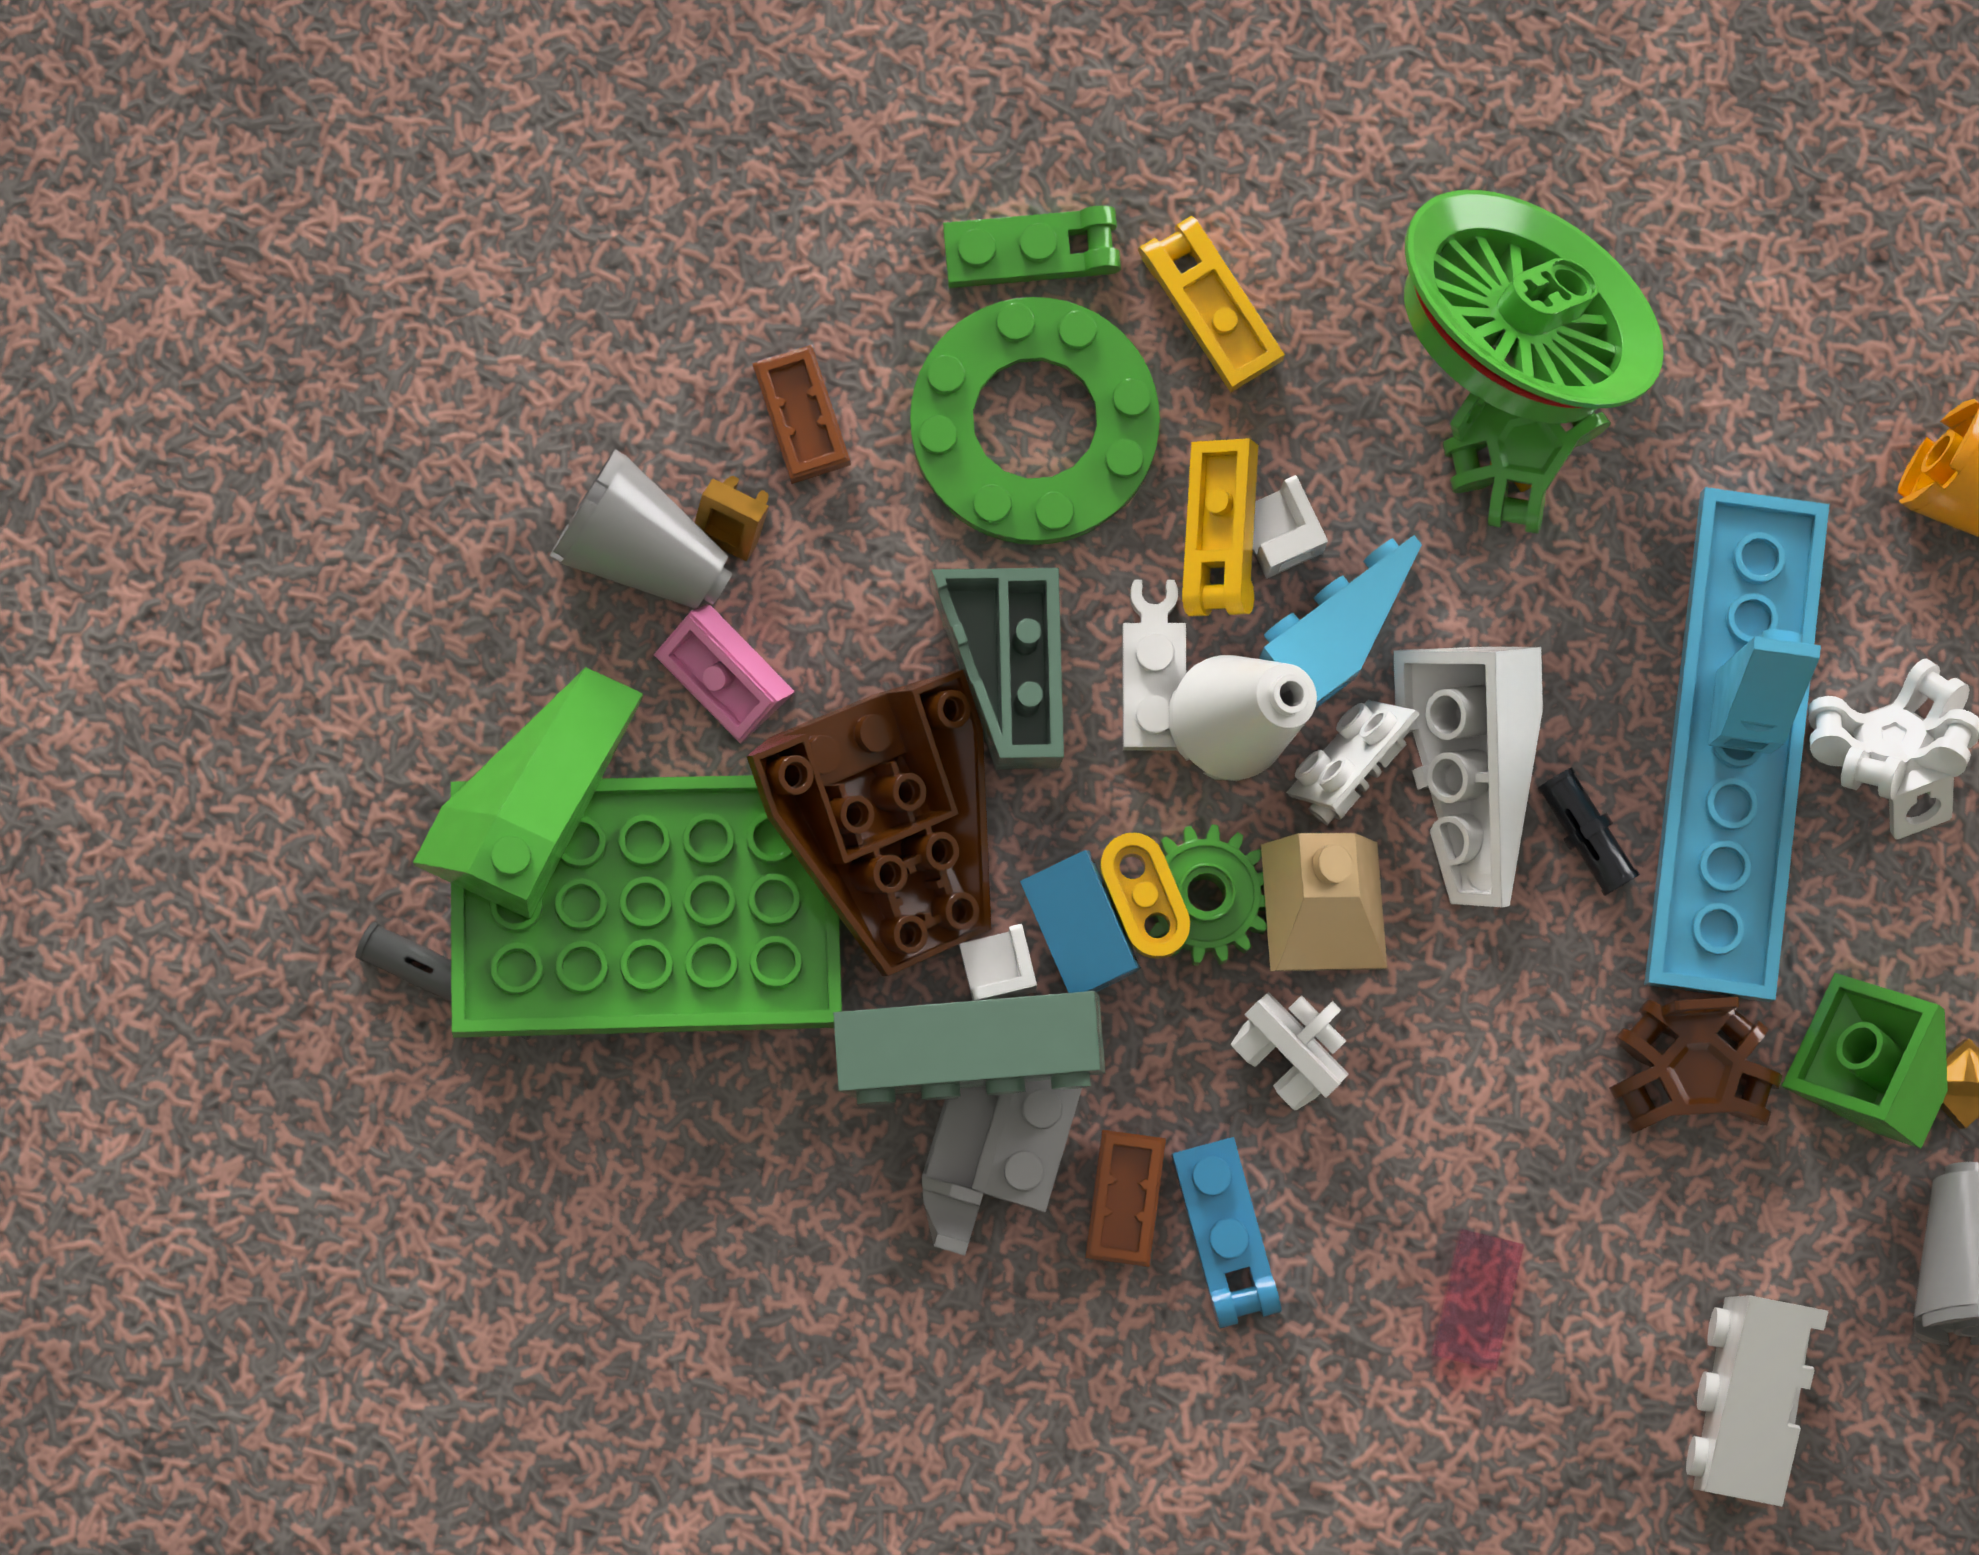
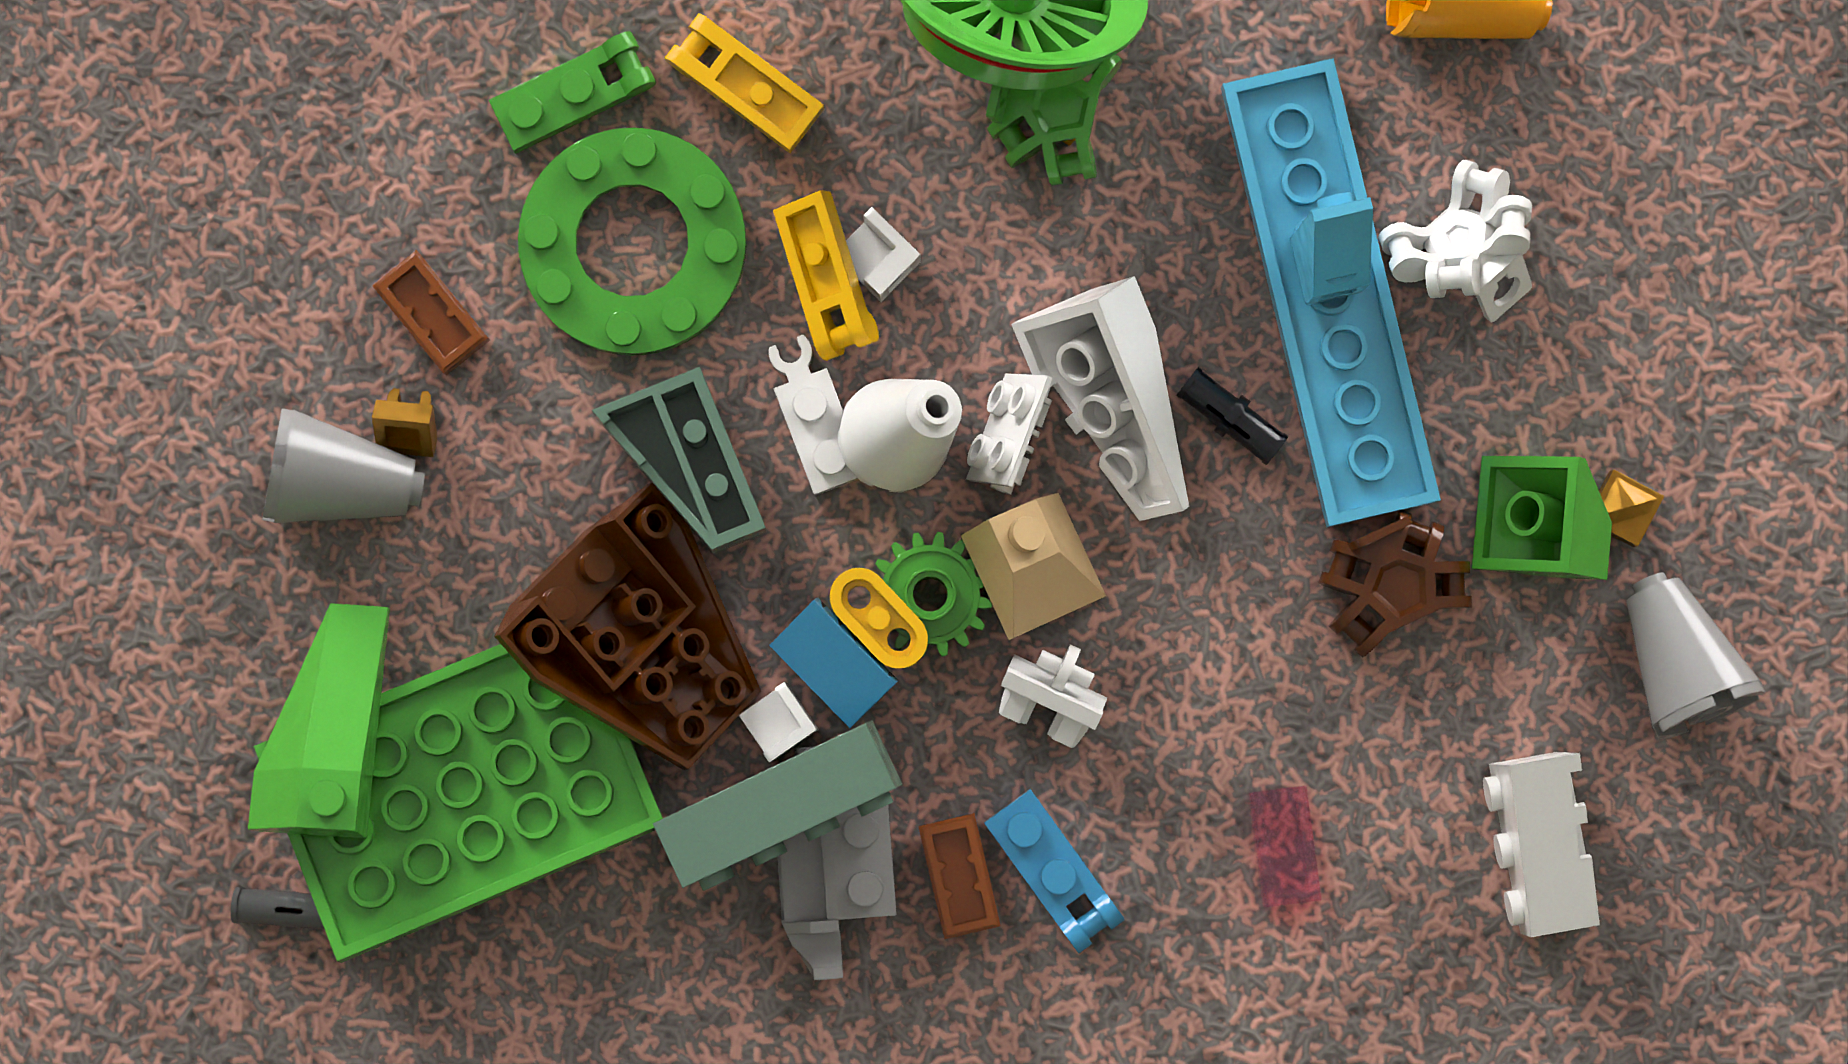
camera: 20 degrees left, 5 degrees up
bright pink slope [654,604,794,744] -> none
medium azure slope [1259,535,1422,709] -> none

